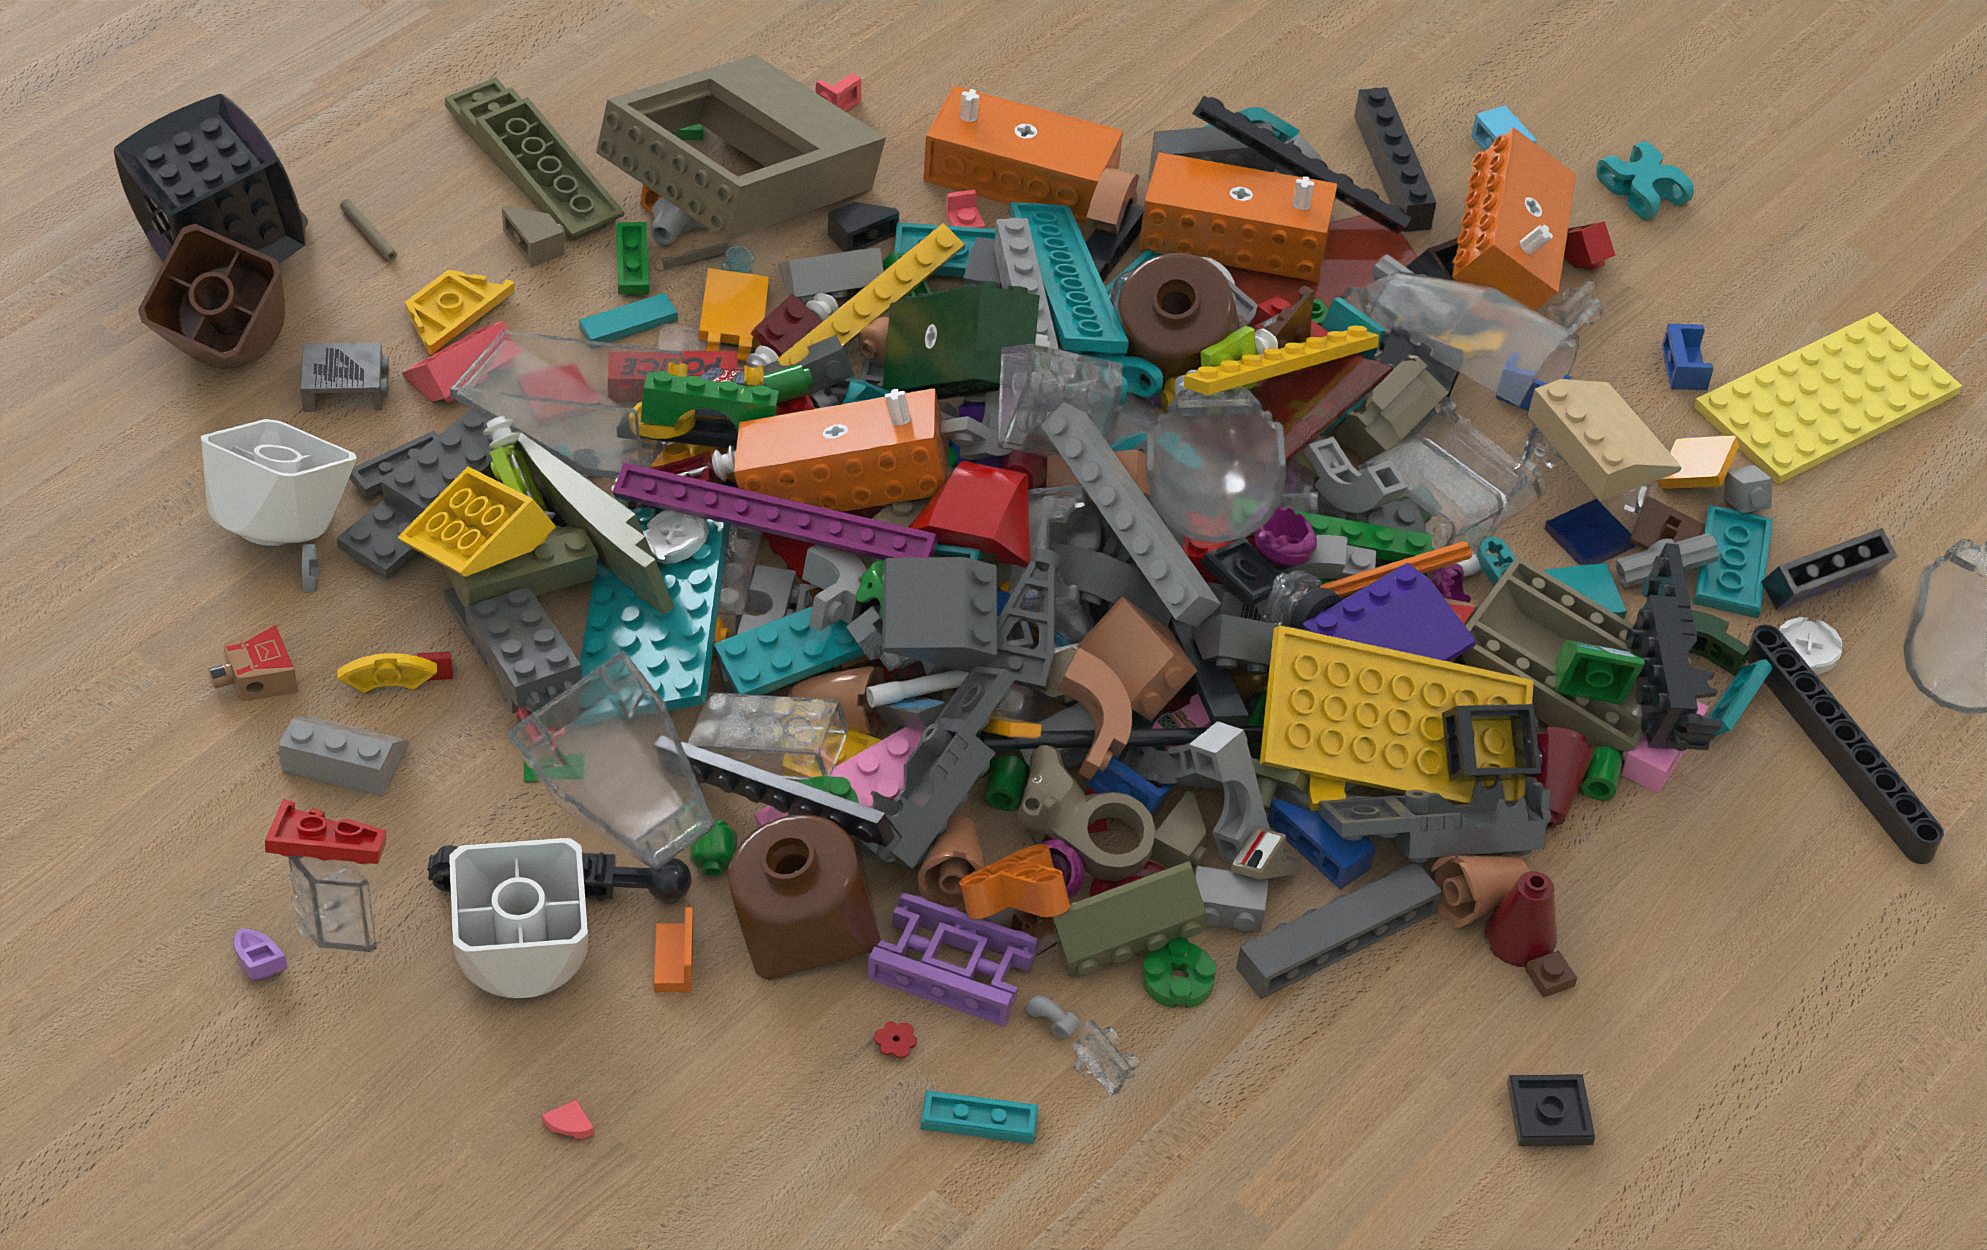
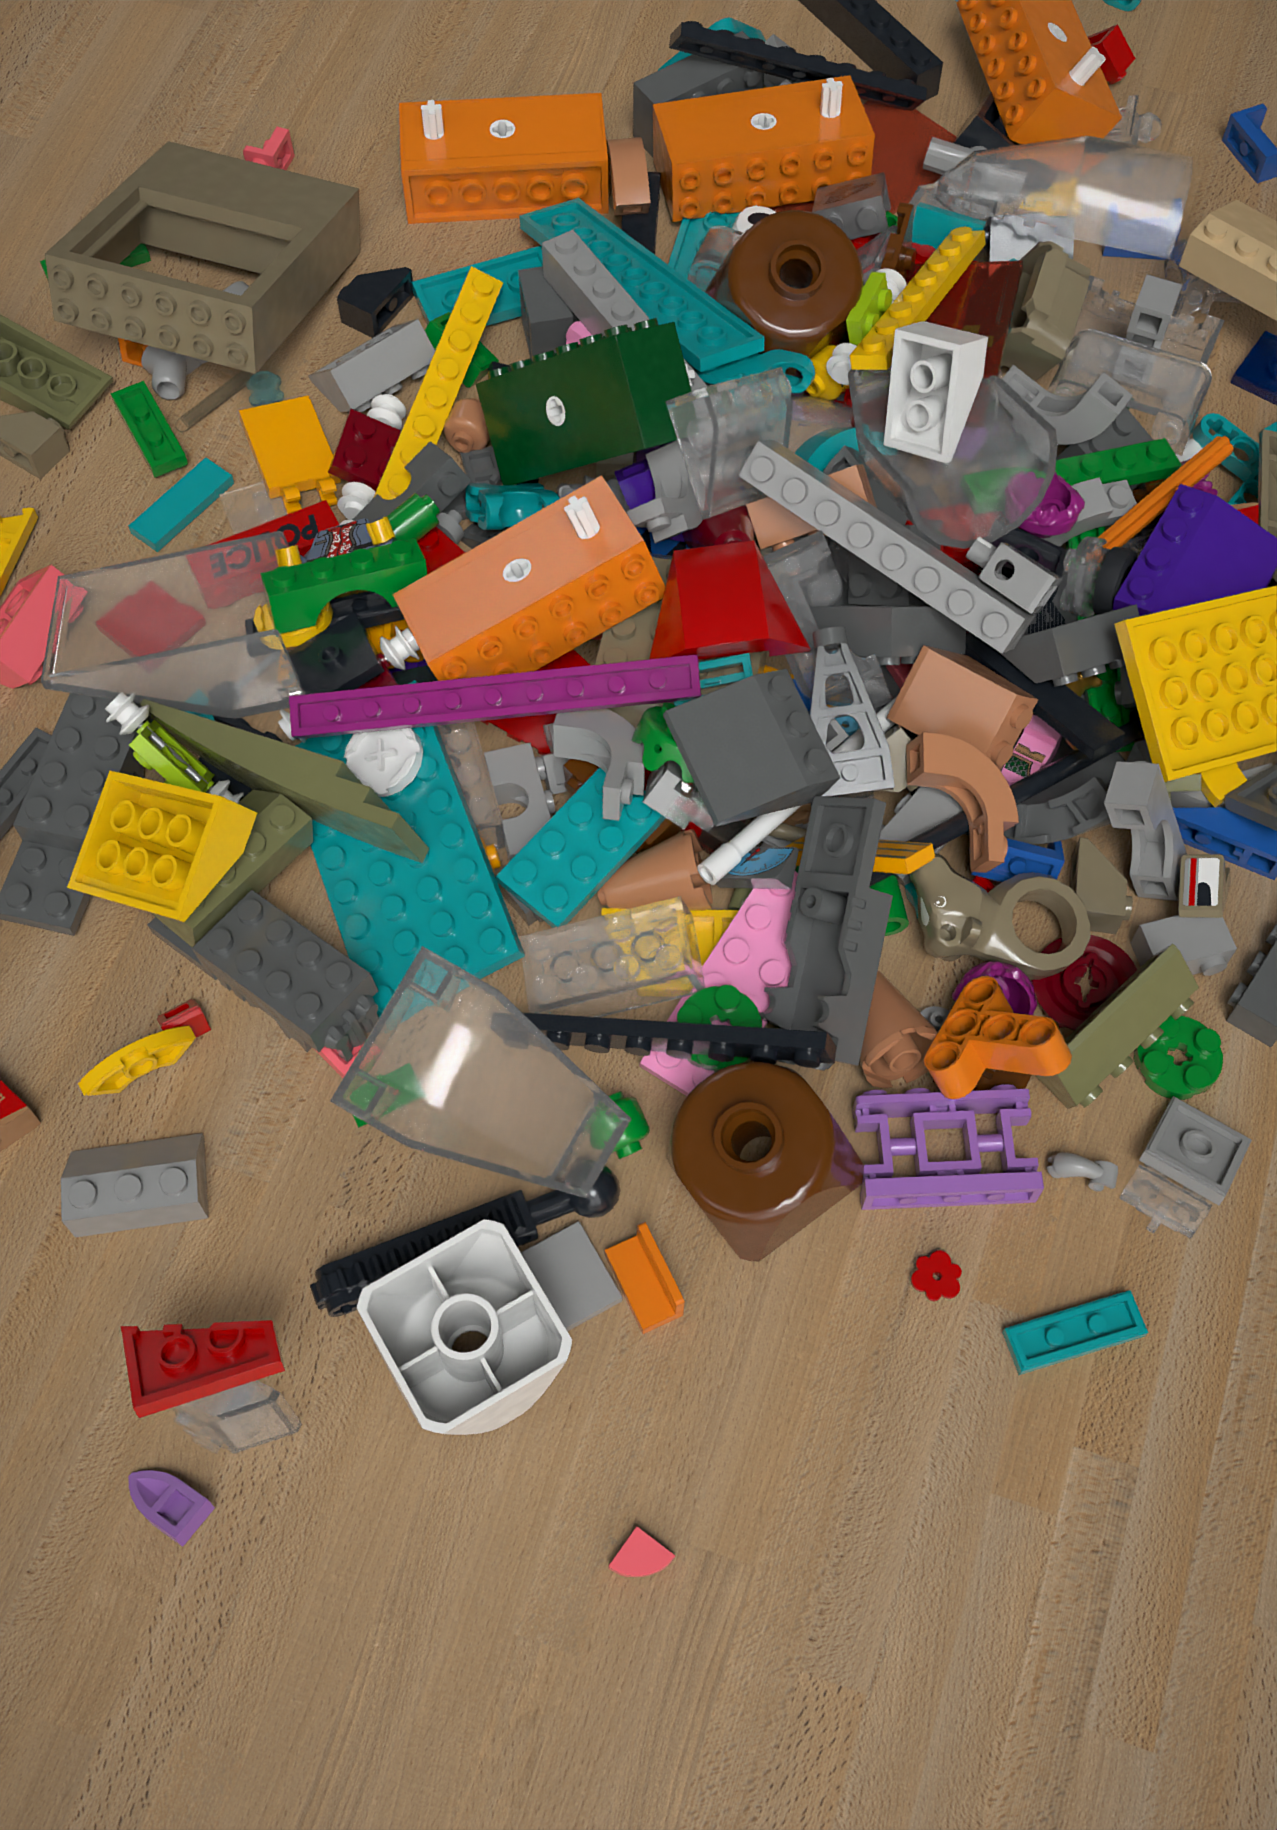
camera: 20 degrees left, 15 degrees up
coral bracket [945,189,985,228] -> none
none -> black plate [288,612,385,694]
none -> light grey tile [521,1221,622,1332]
none -> flat silver panel [812,172,891,240]
none -> white slope [883,321,988,464]
none -> light grey torso [966,536,1063,614]
none -> light grey arch [1112,274,1182,392]
none -> light grey tile [1139,1096,1252,1205]

